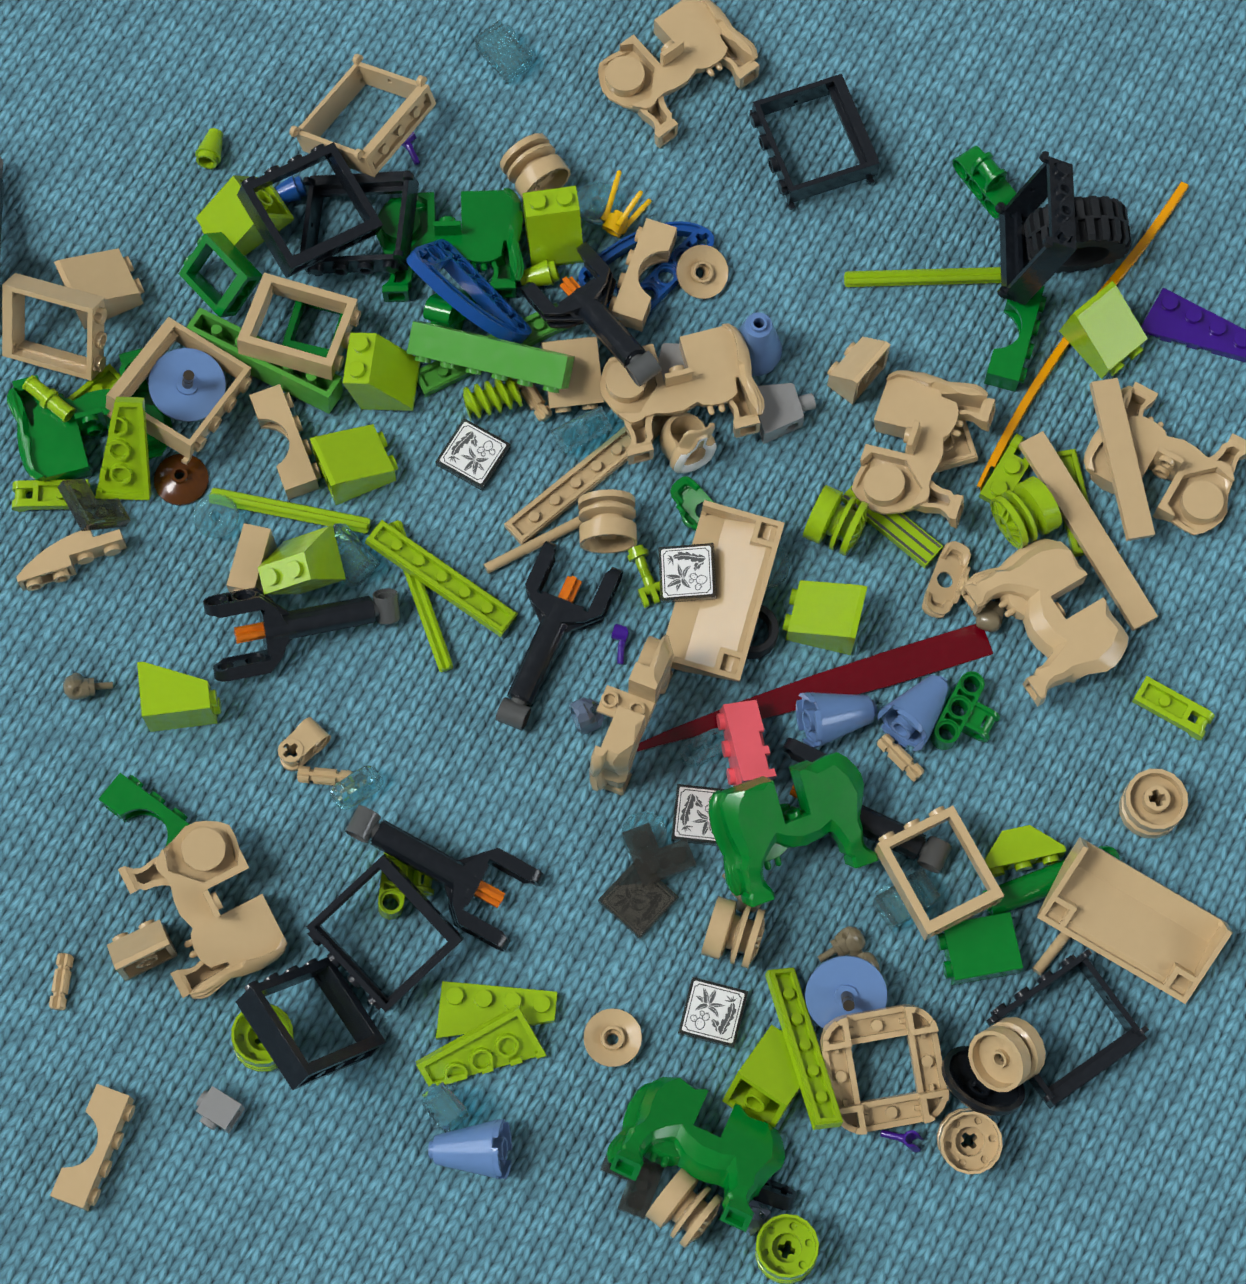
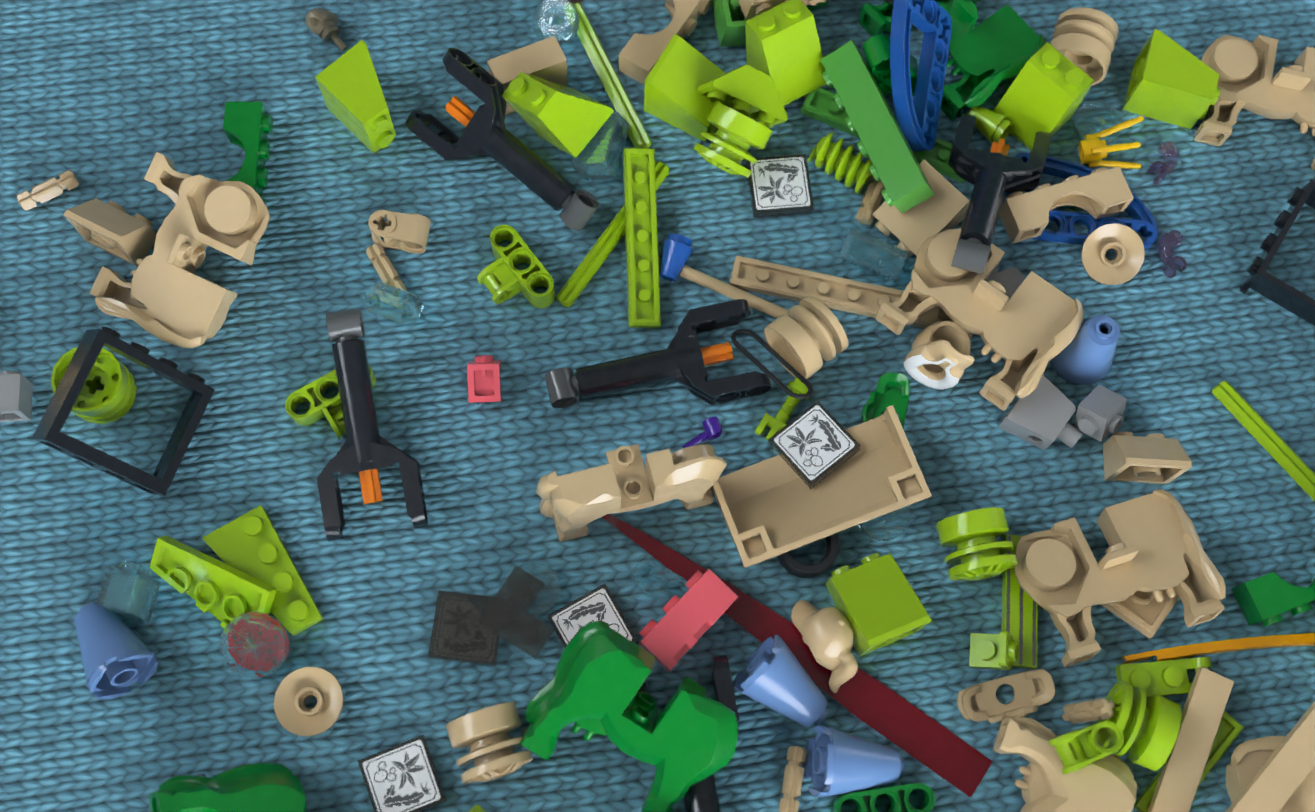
camera: 50 degrees right, 0 degrees up
black window [306,854,464,1012] -> none
sand blue rock [569,697,604,734] -> none
dark tan piece [973,598,1005,632] -> none
none -> clear light blue tile [220,611,290,680]
none -> coral bracket [467,355,501,403]
none -> lime piece [477,225,555,308]
none -> blue cone [659,233,693,282]
none -> lime wheel [692,102,773,178]
none -> lime slope [697,64,788,128]
none -> black piece [731,329,813,399]
none -> tan hair [791,600,858,693]
none -> lime bracket [969,631,1018,670]
none -> lime piece [1048,721,1124,775]
none -> tan axle [1062,698,1115,724]
none -> light grey brick [1074,385,1127,442]
none -> lime slope [1122,29,1221,129]
none -> arm [1146,141,1180,185]
none -> clear purple arm [1158,230,1187,278]

